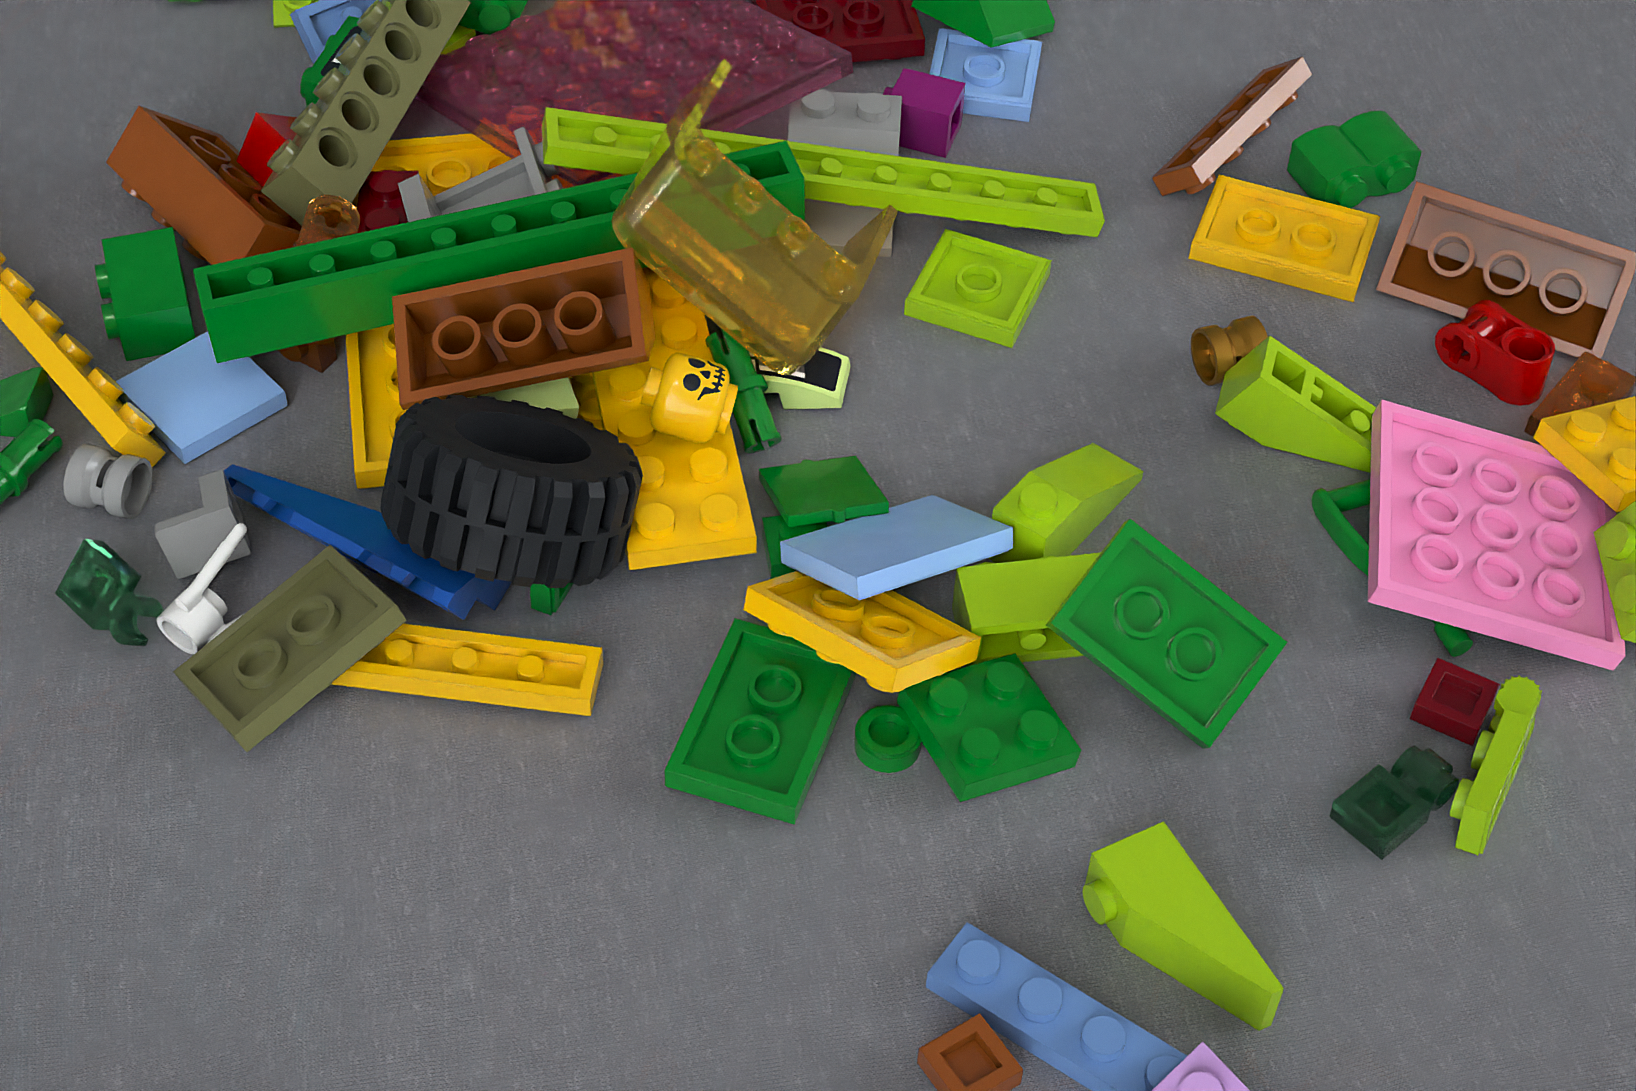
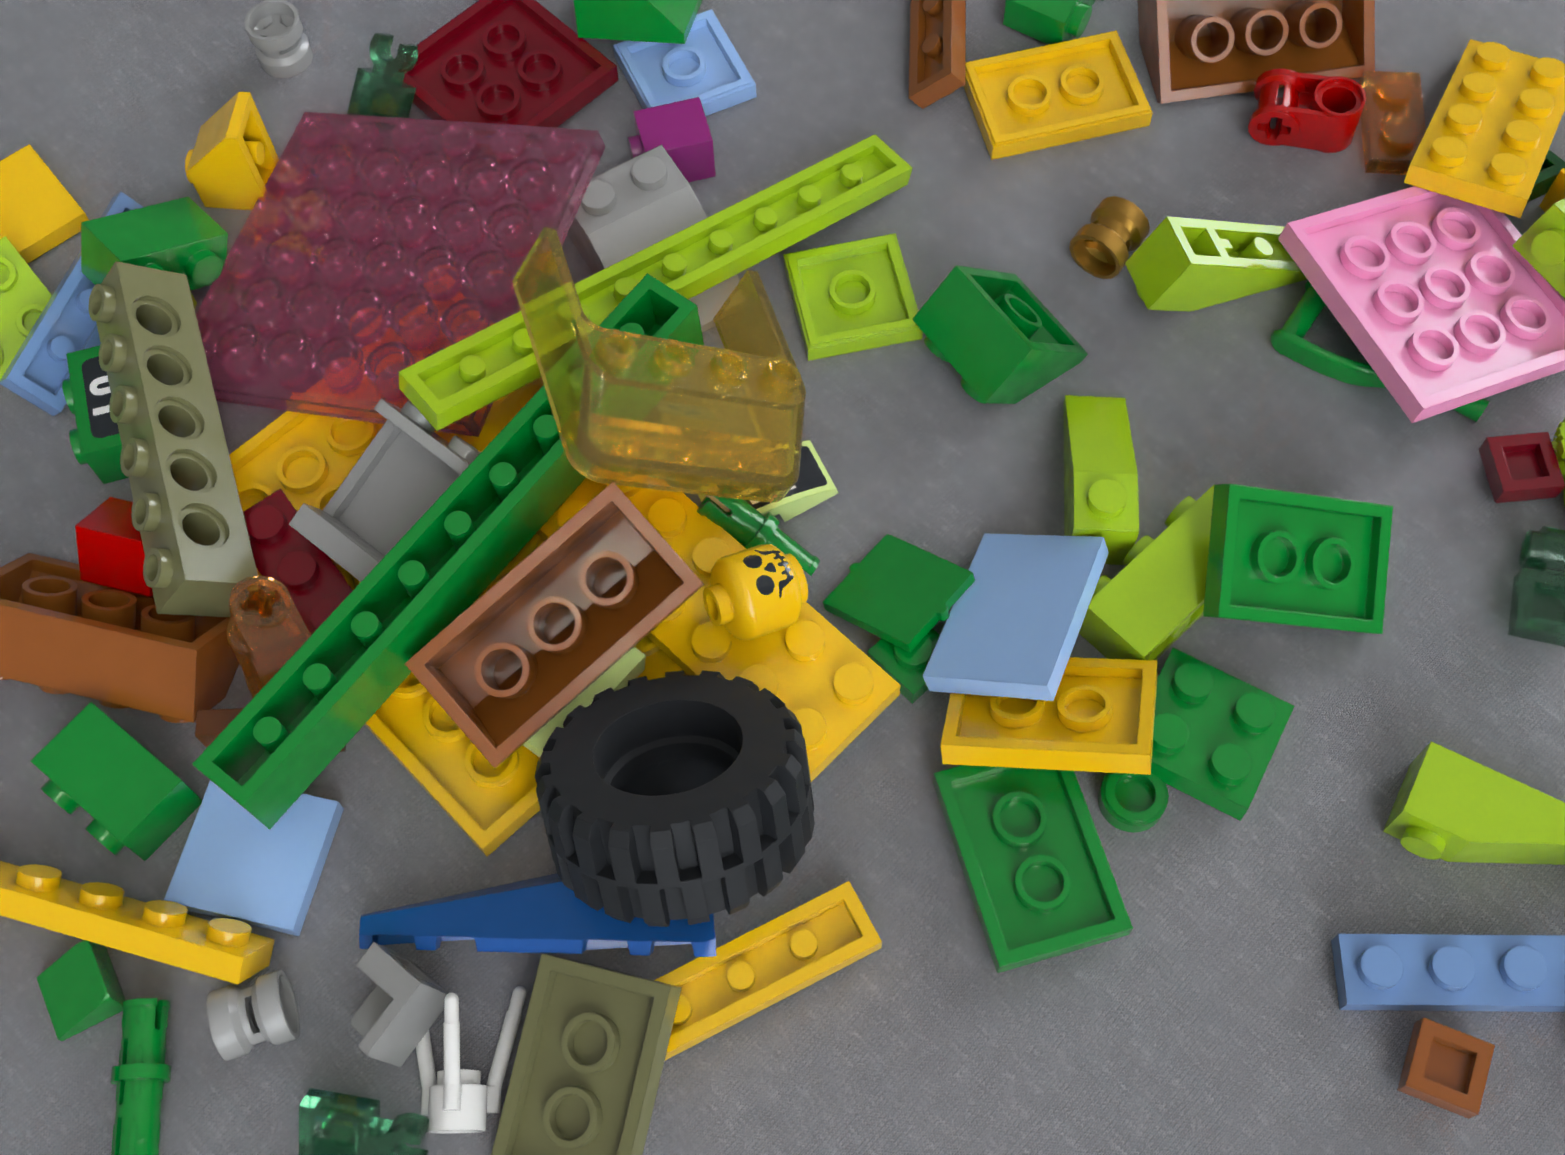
camera: 30 degrees left, 15 degrees up
none -> green slope [912,265,1088,404]

